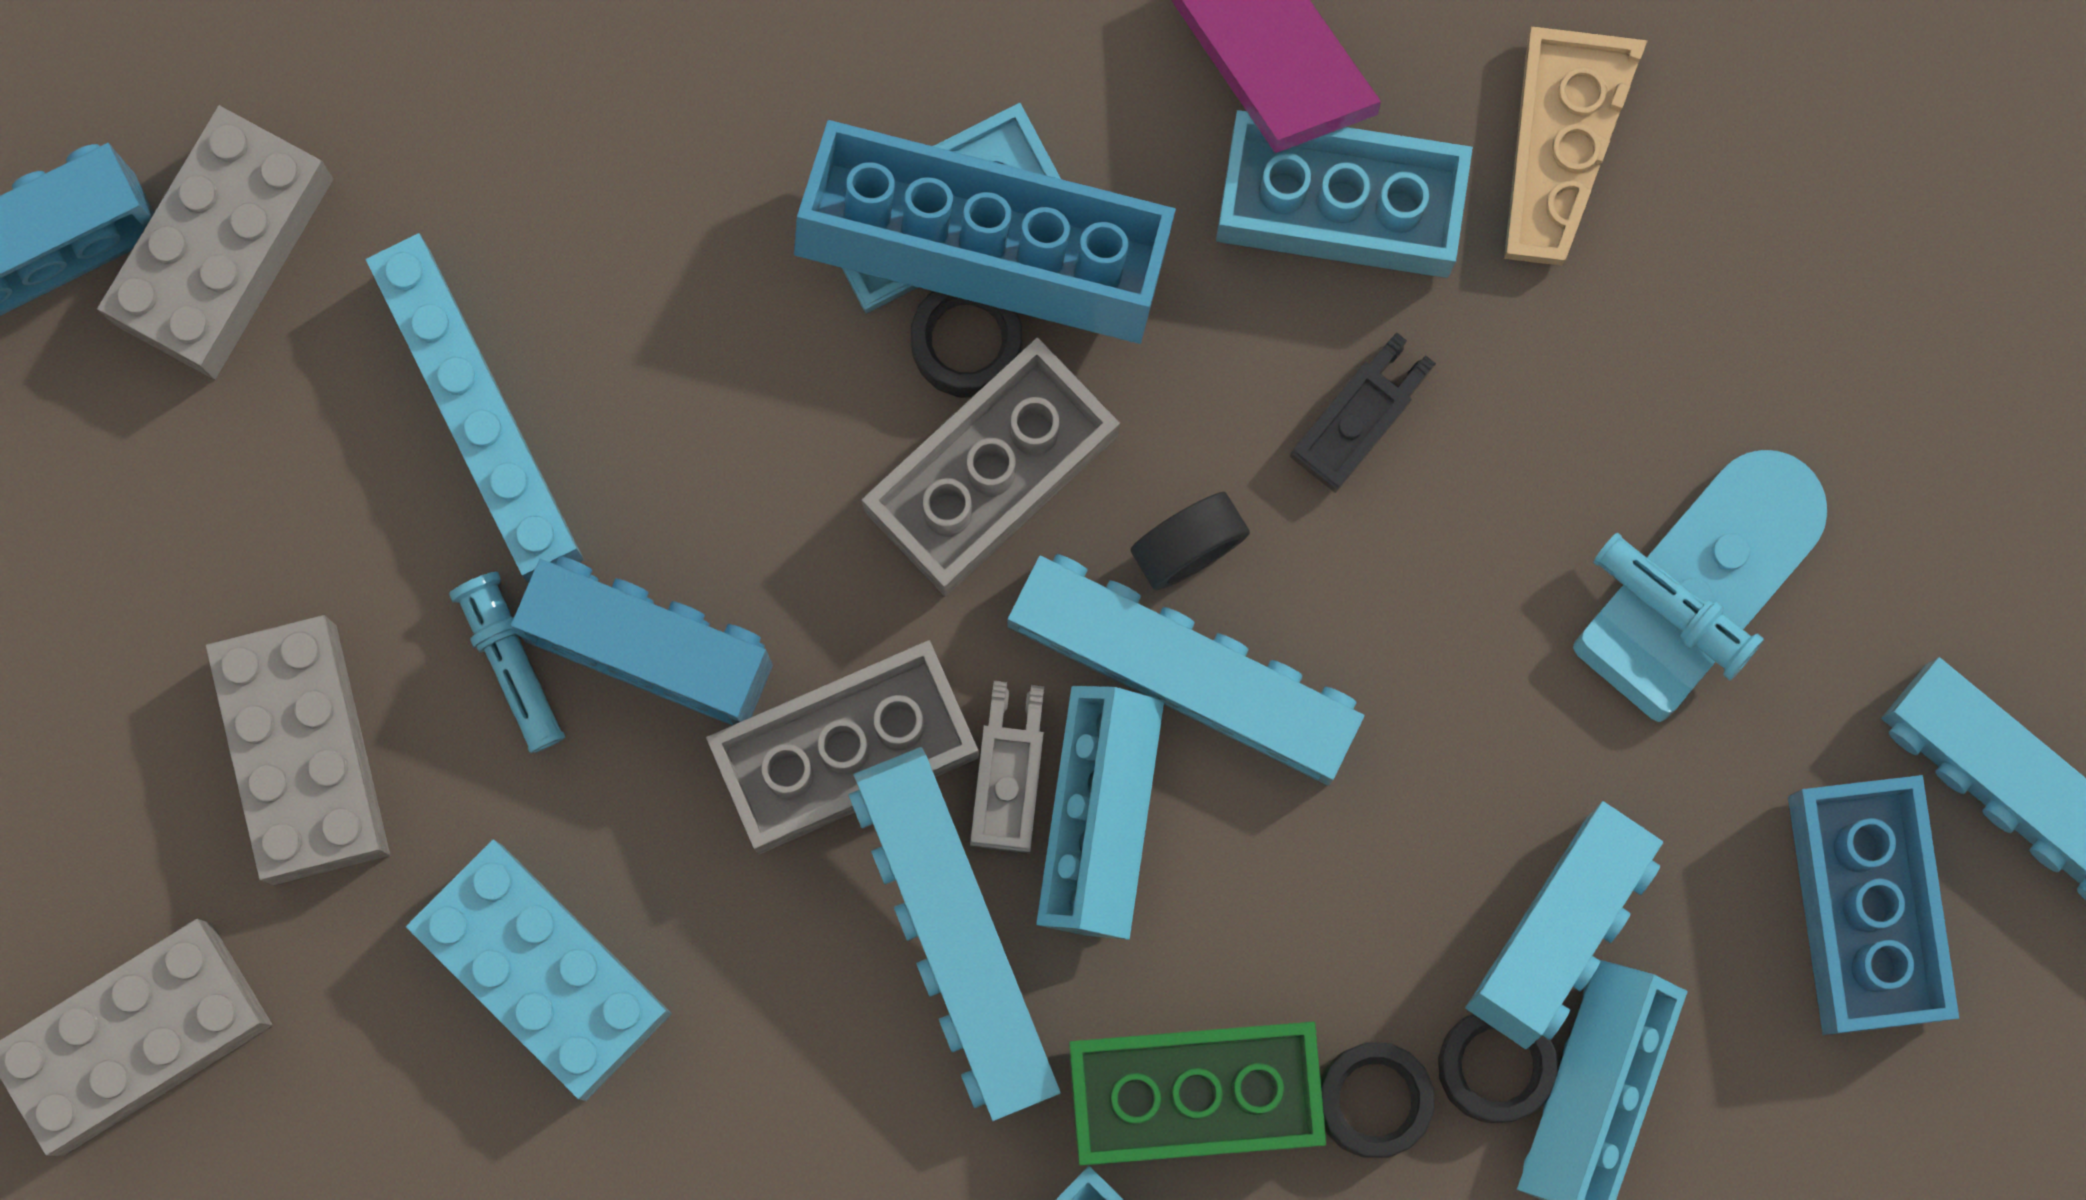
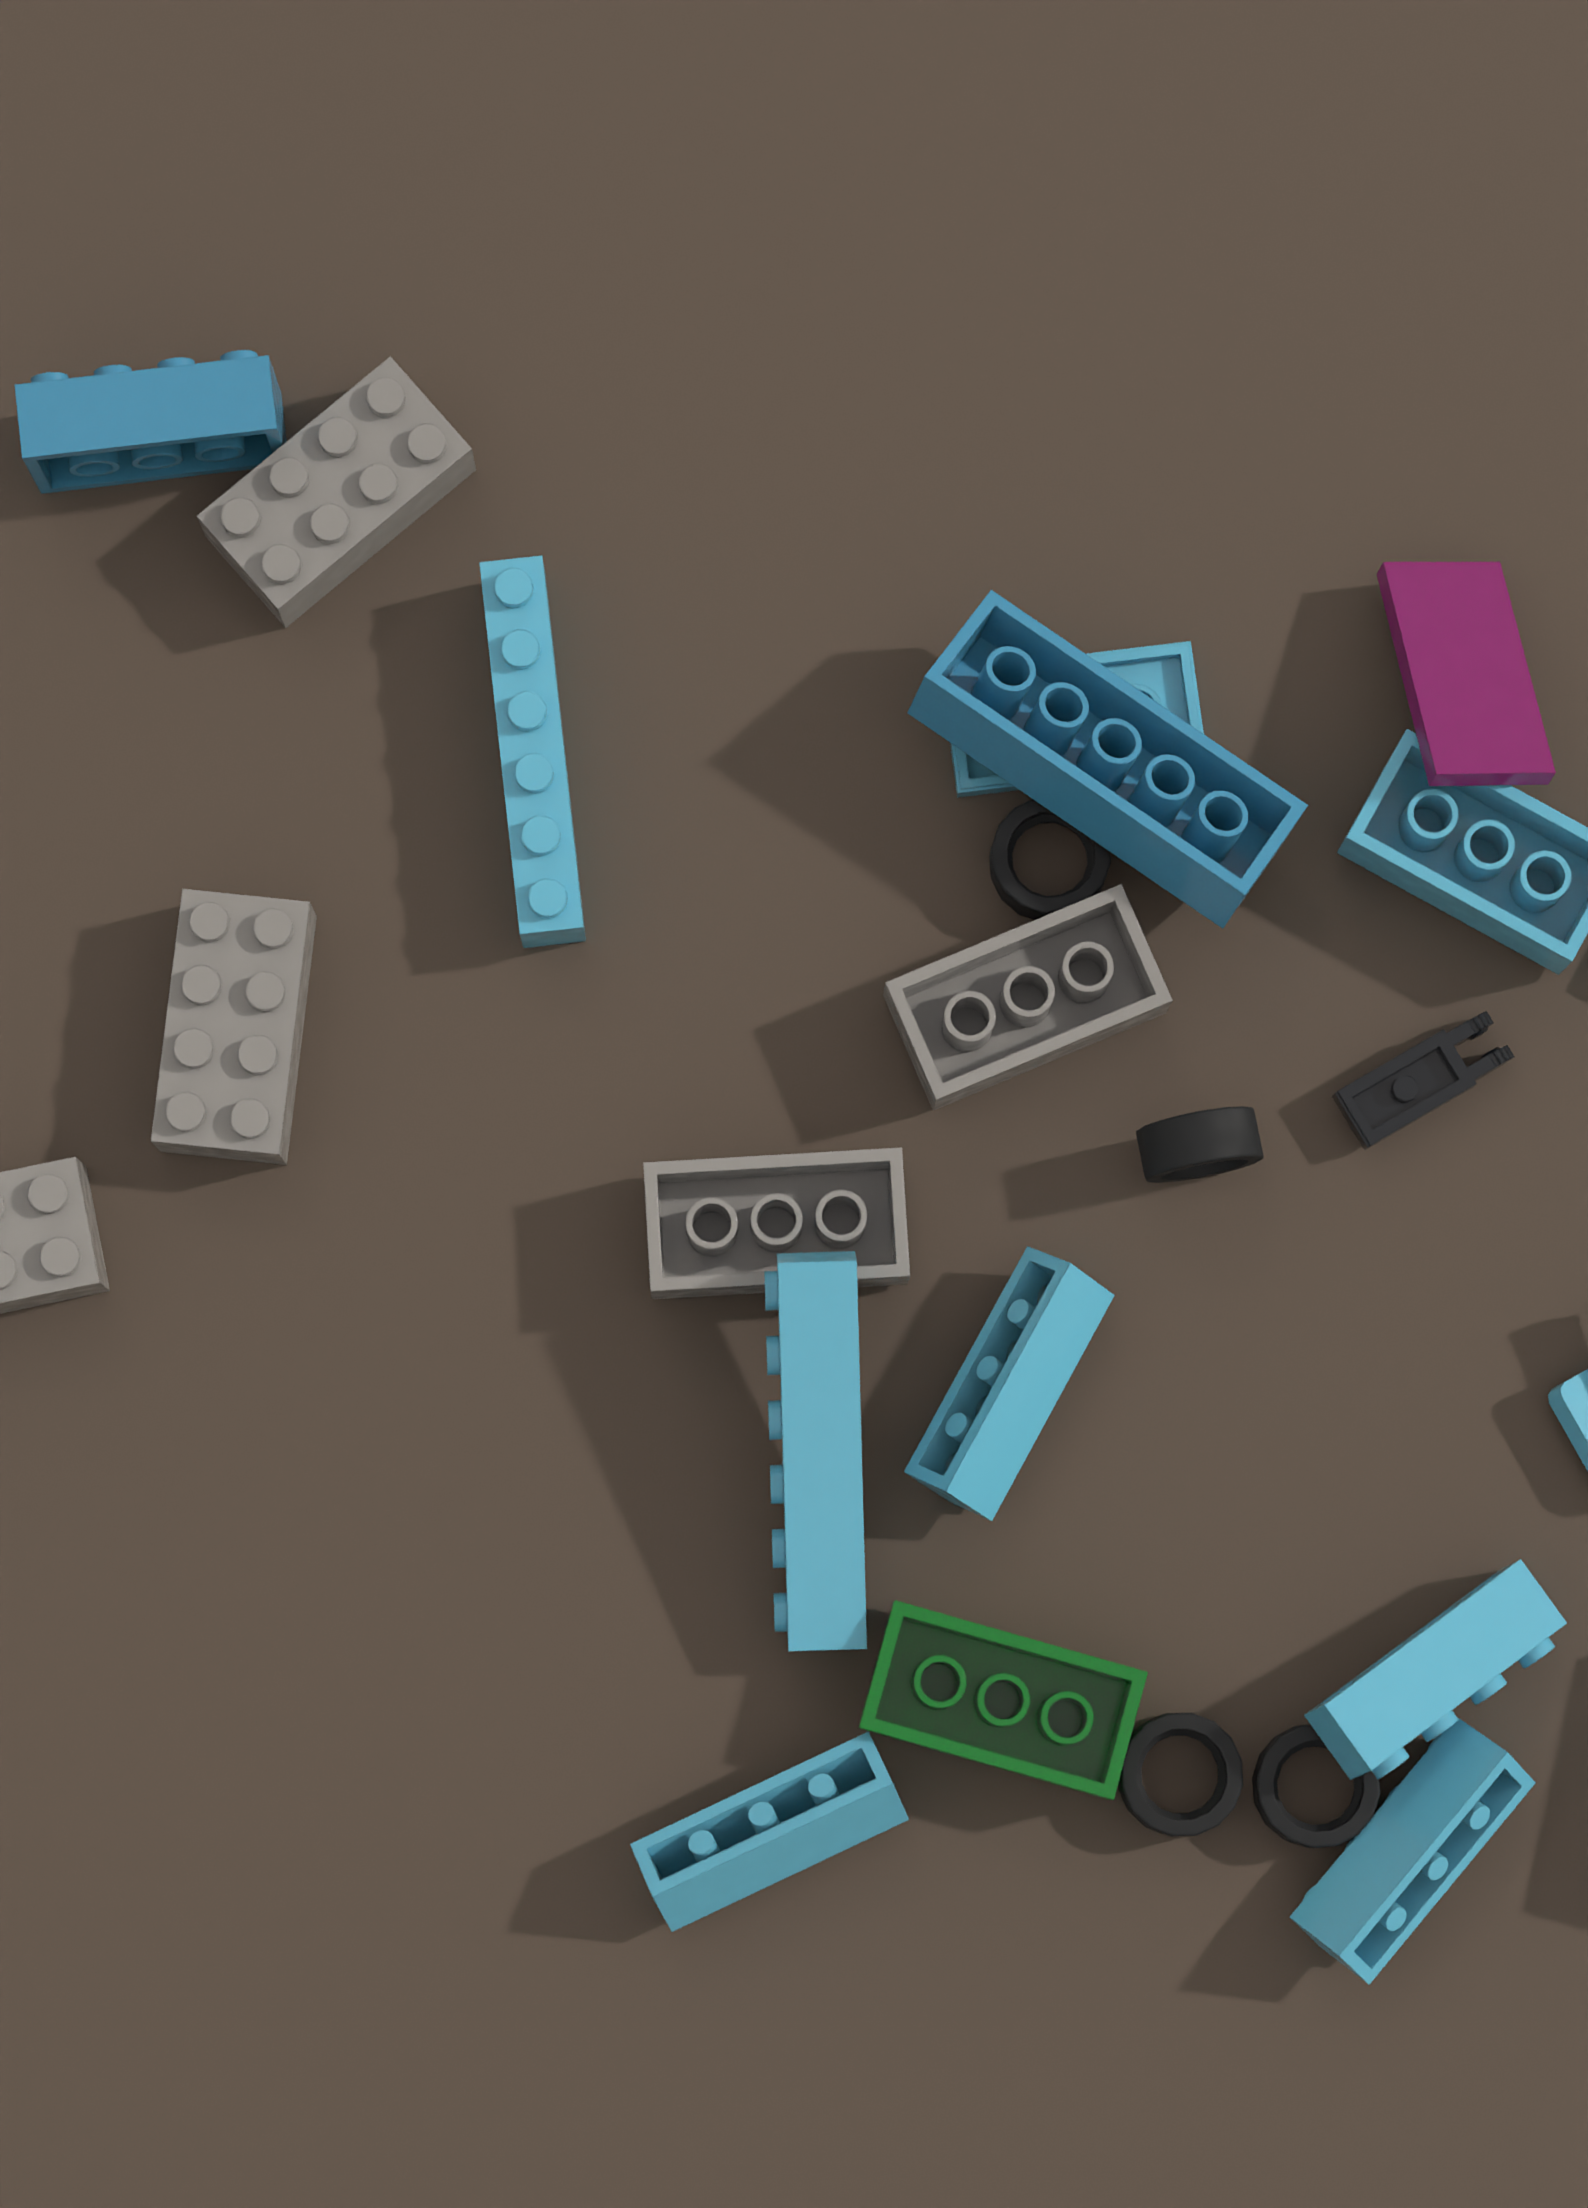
camera: 20 degrees right, 0 degrees up
medium azure brick [406,839,672,1101] -> none
medium azure pin [449,571,566,754] -> none
dark azure brick [511,556,773,726] -> none
light grey hinge [970,681,1044,854] -> none
medium azure brick [1007,554,1365,786] -> none

